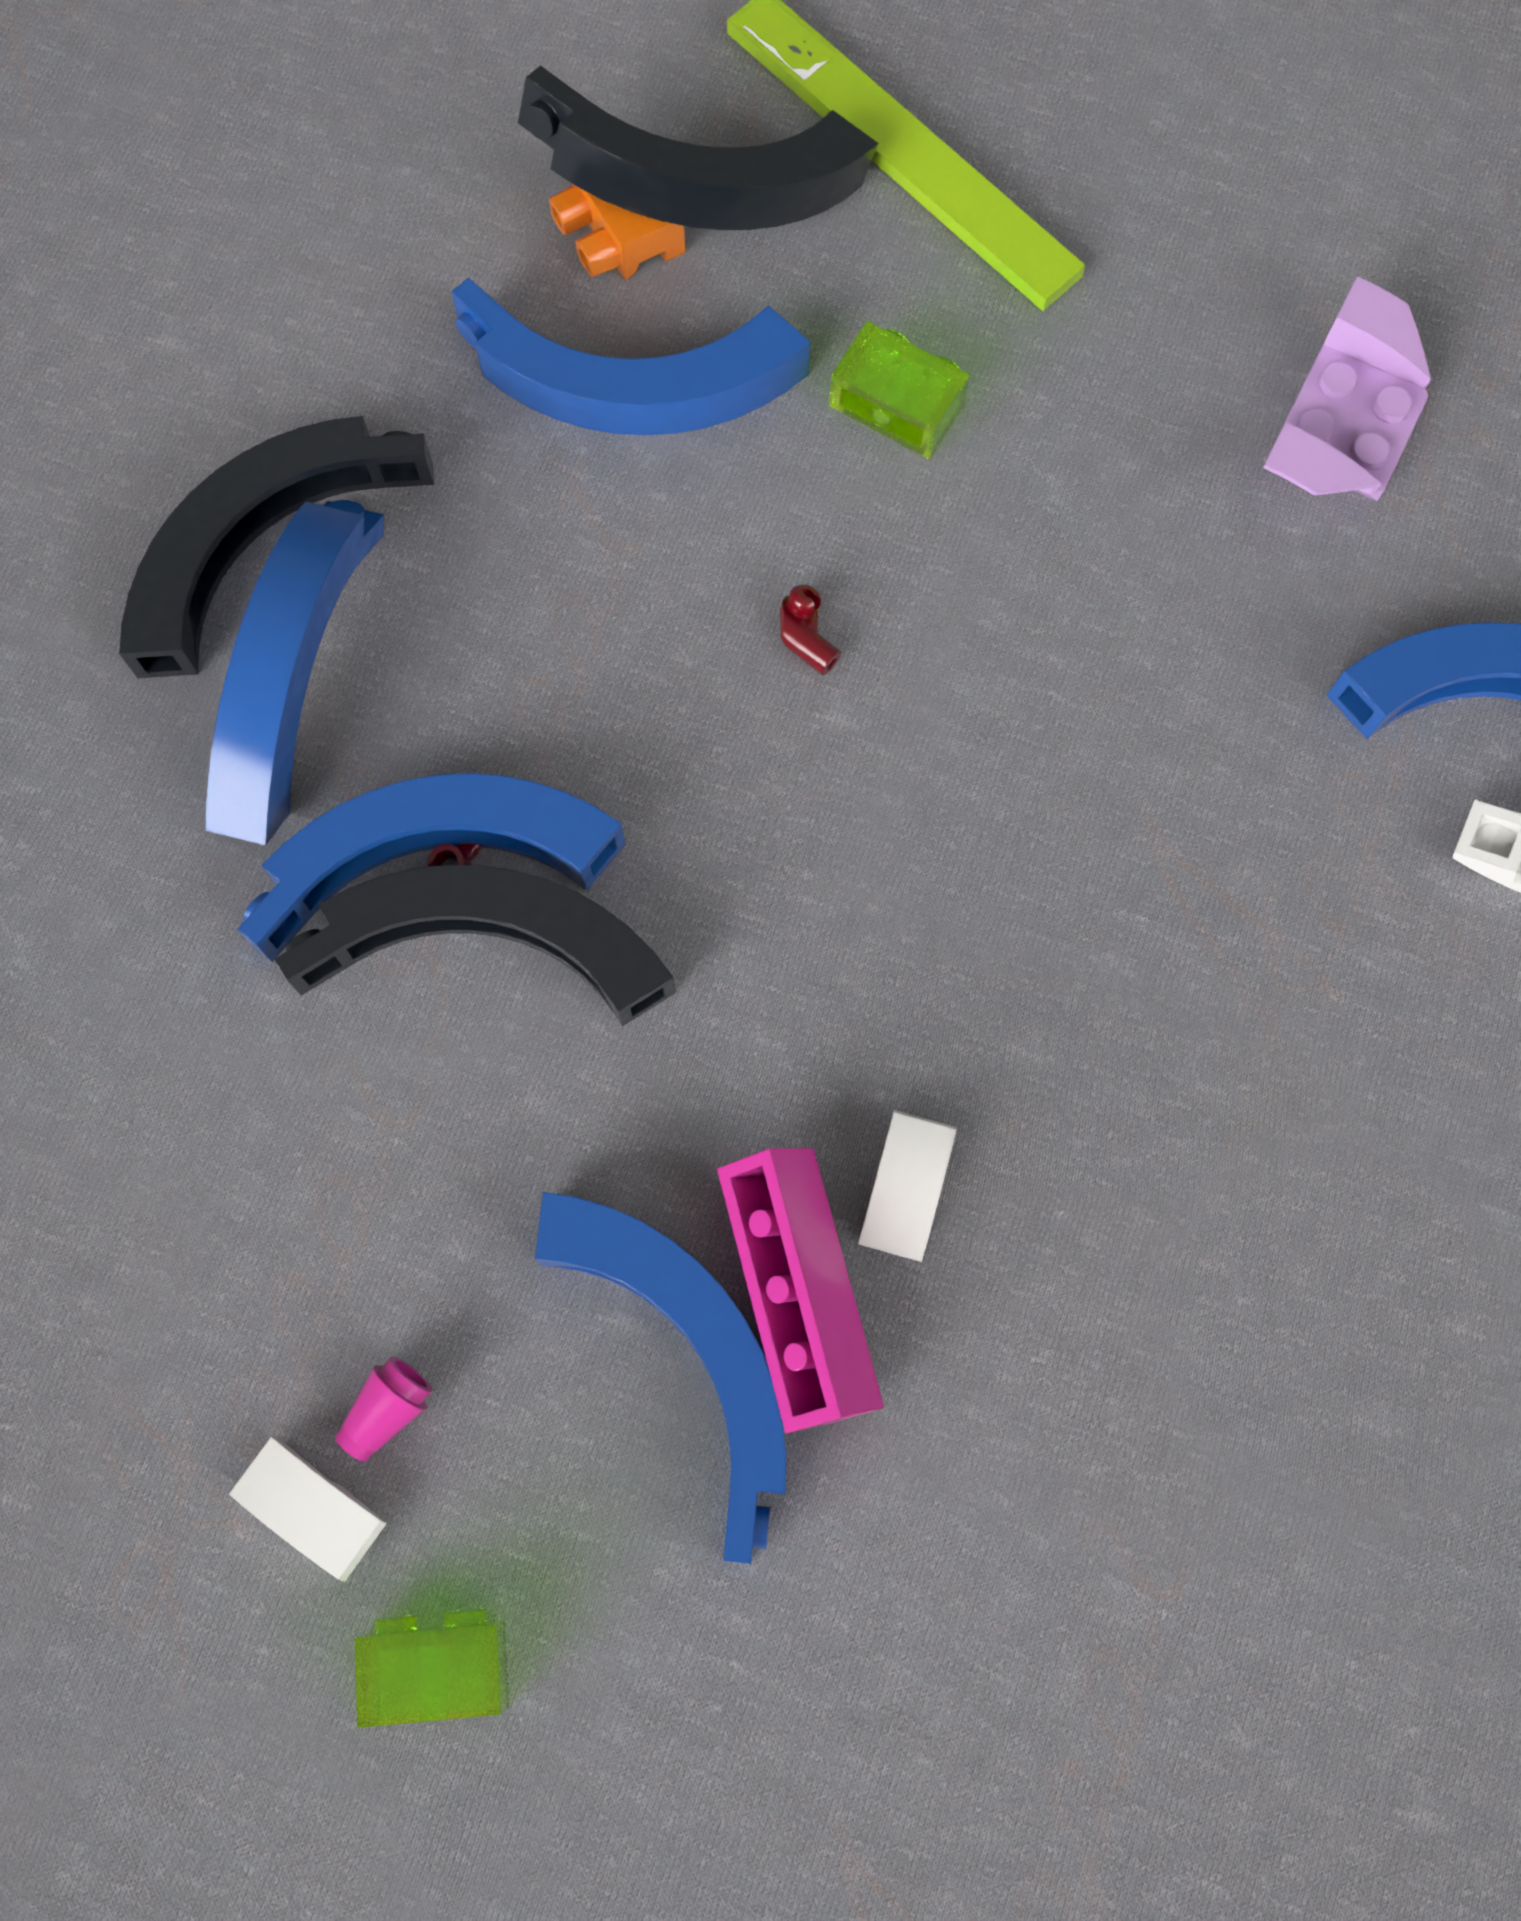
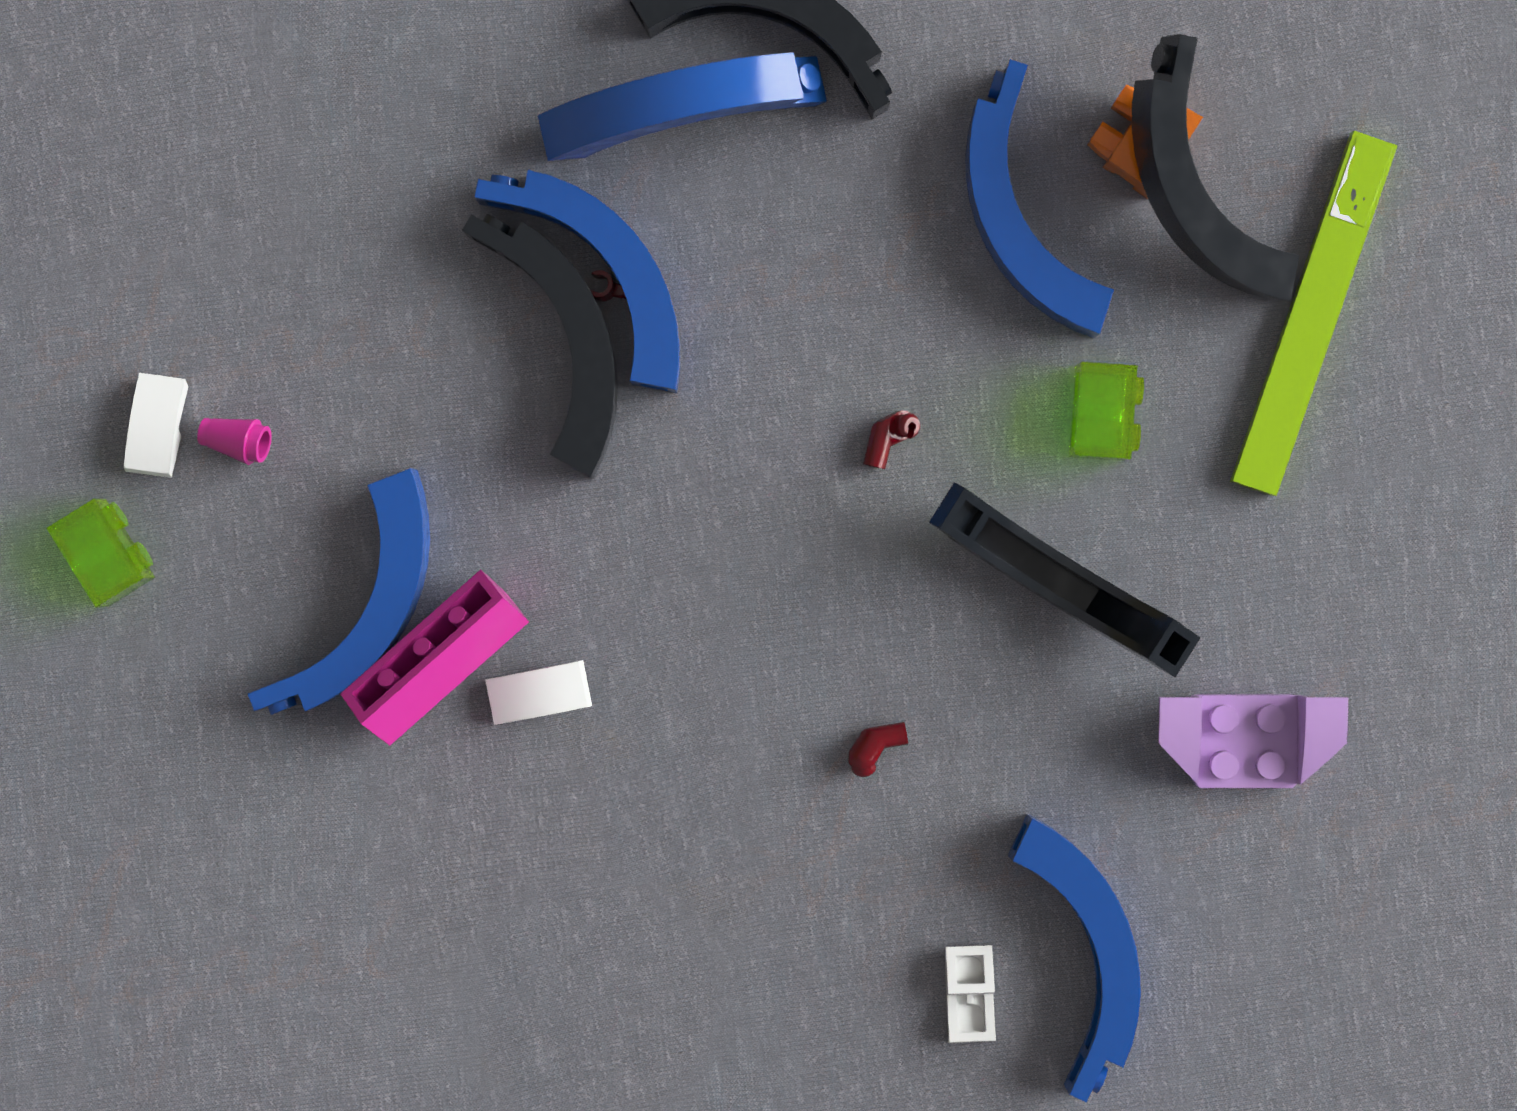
camera: 60 degrees right, 15 degrees up
none -> dark red arm [848,722,908,777]
none -> black arch [929,482,1200,678]

